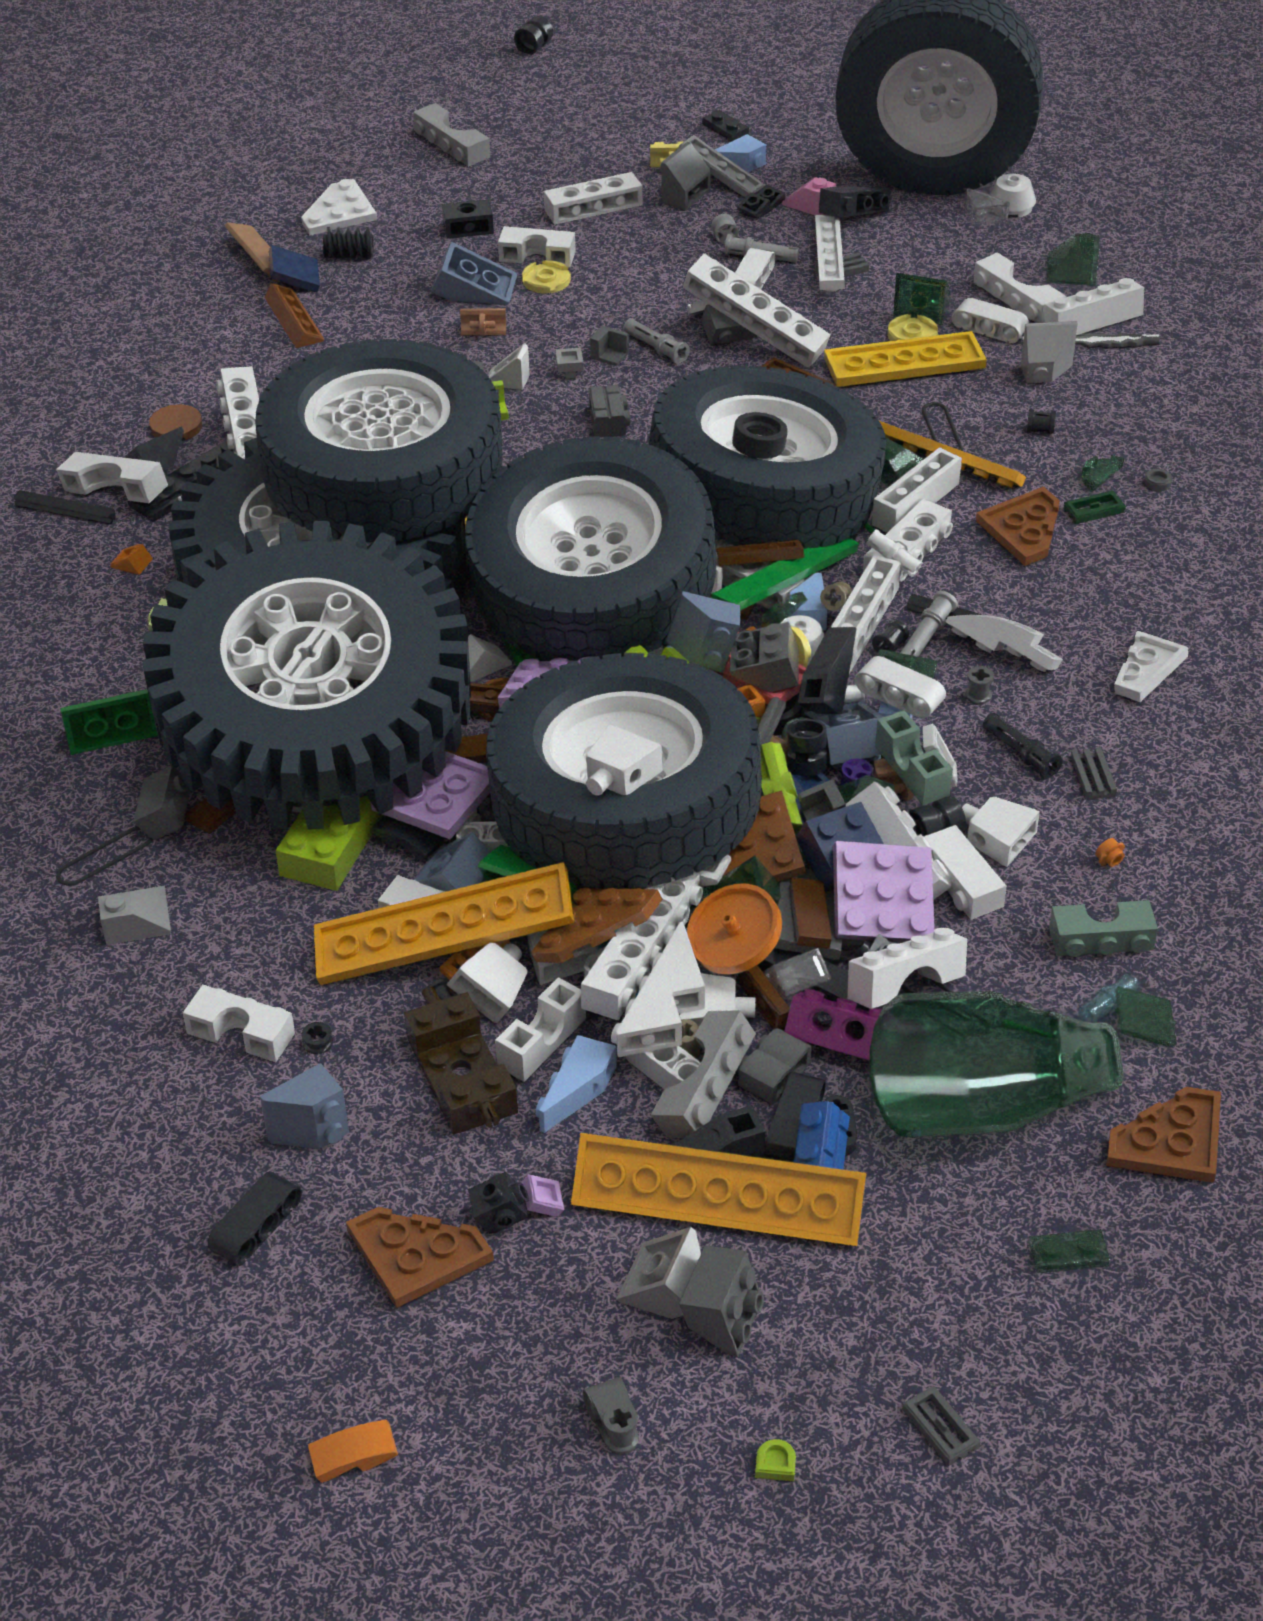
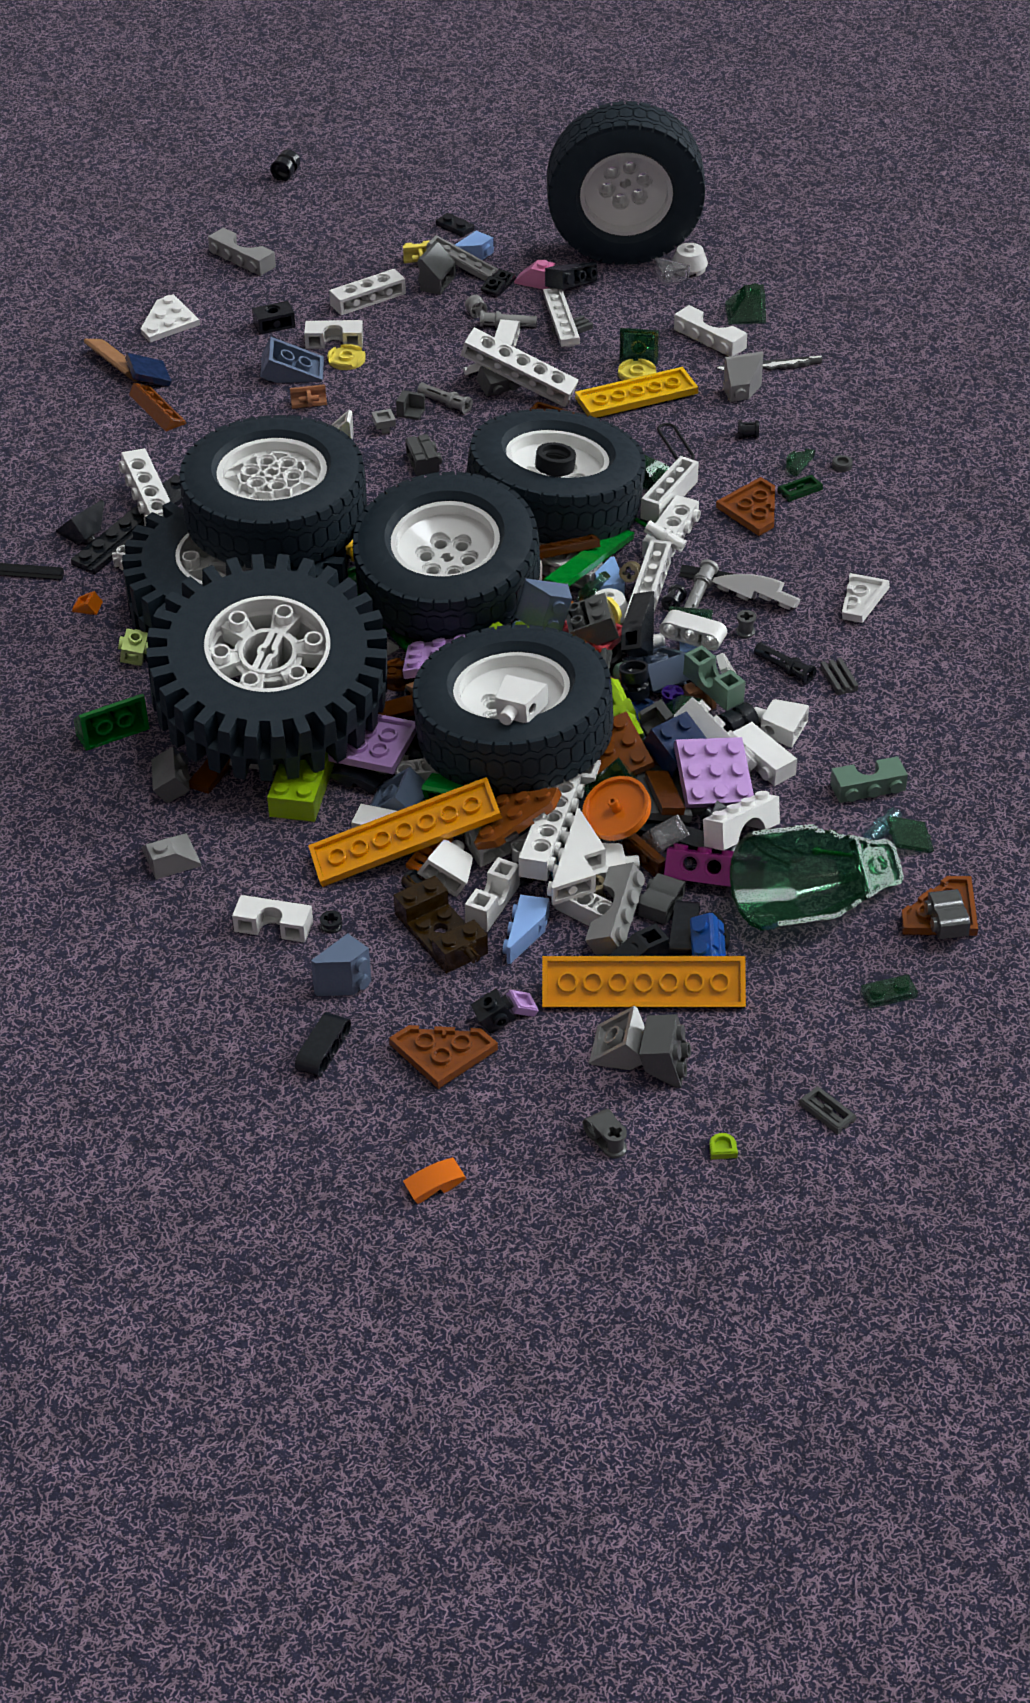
camera: 10 degrees left, 0 degrees up
white arch [56,452,168,503] -> none
black piece [56,826,153,886] -> none
dark orange tile [149,404,202,440] -> none
black piece [323,226,374,258] -> none
light orange plate [879,421,1026,488] -> none
white beam [952,298,1029,344] -> none
white brick [1044,278,1144,335] -> none
orange plate [1095,838,1125,867] -> none
none -> dark grey brick [924,889,970,939]

